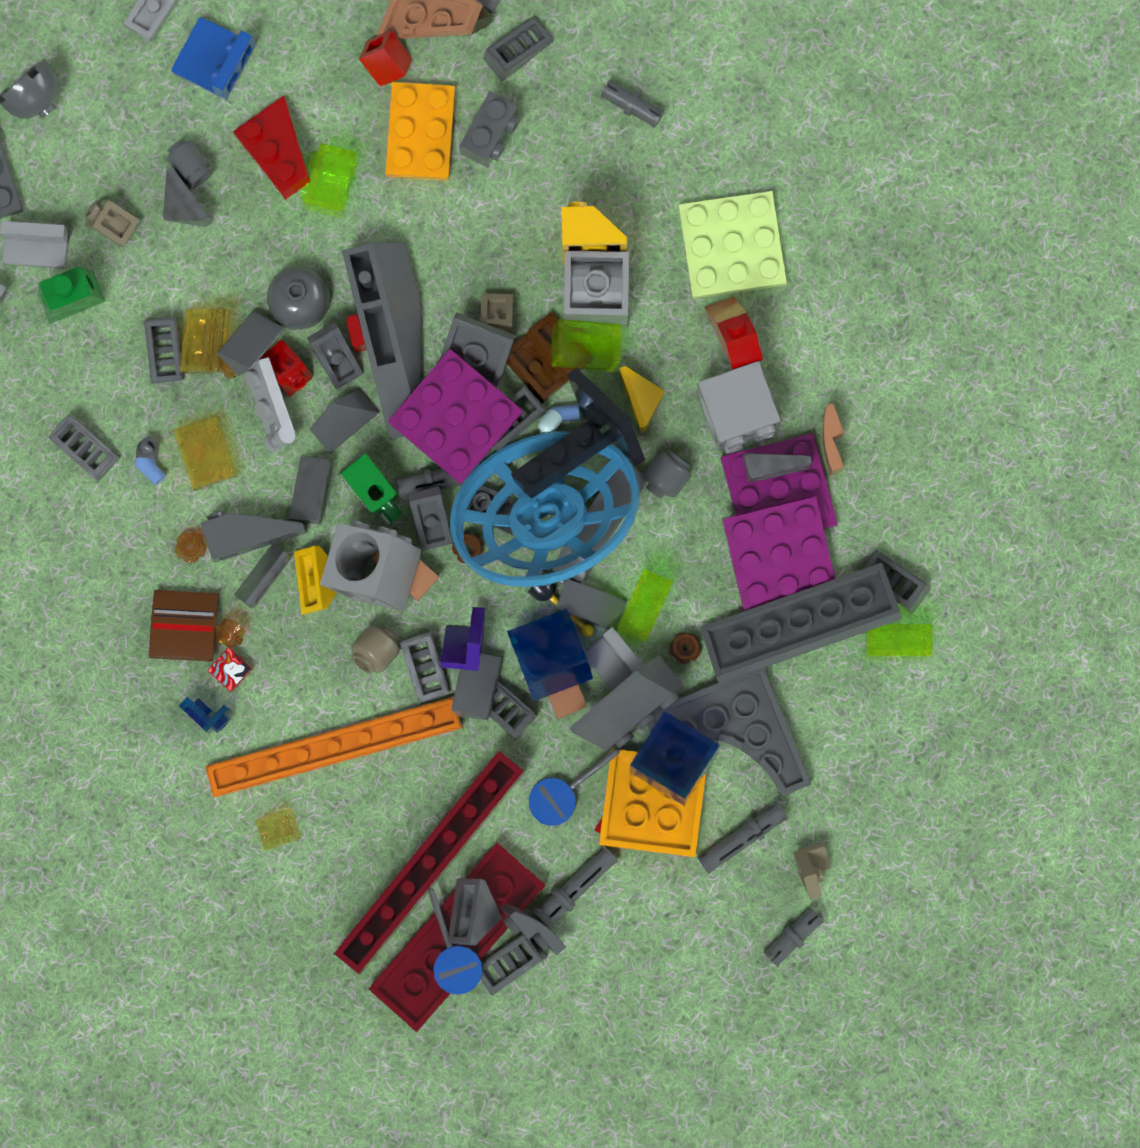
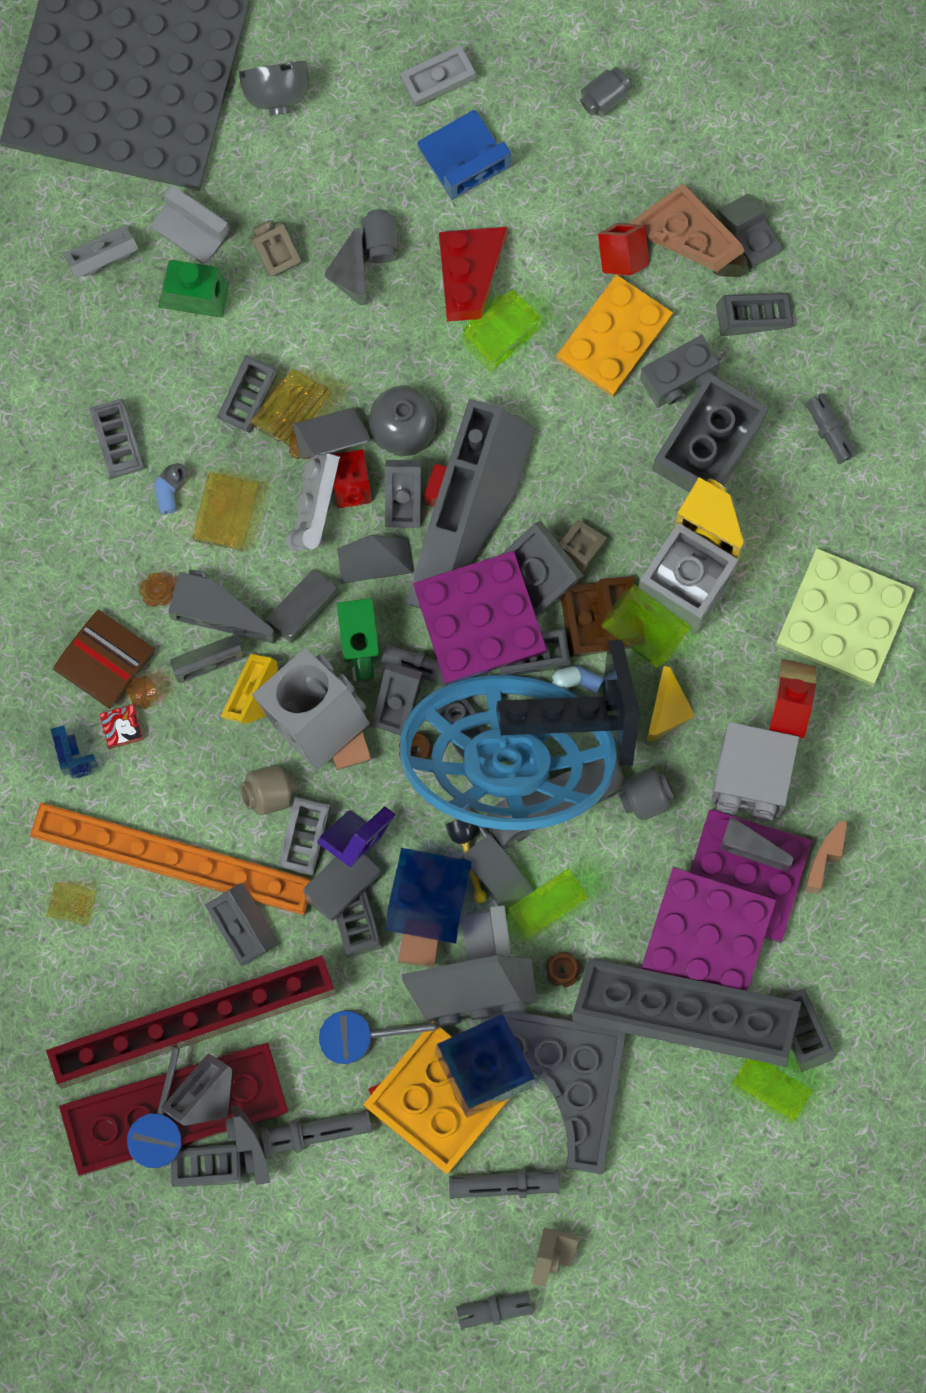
camera: 30 degrees right, 5 degrees down
none -> dark grey slope [205,883,278,967]
none -> dark grey brick [652,373,769,493]

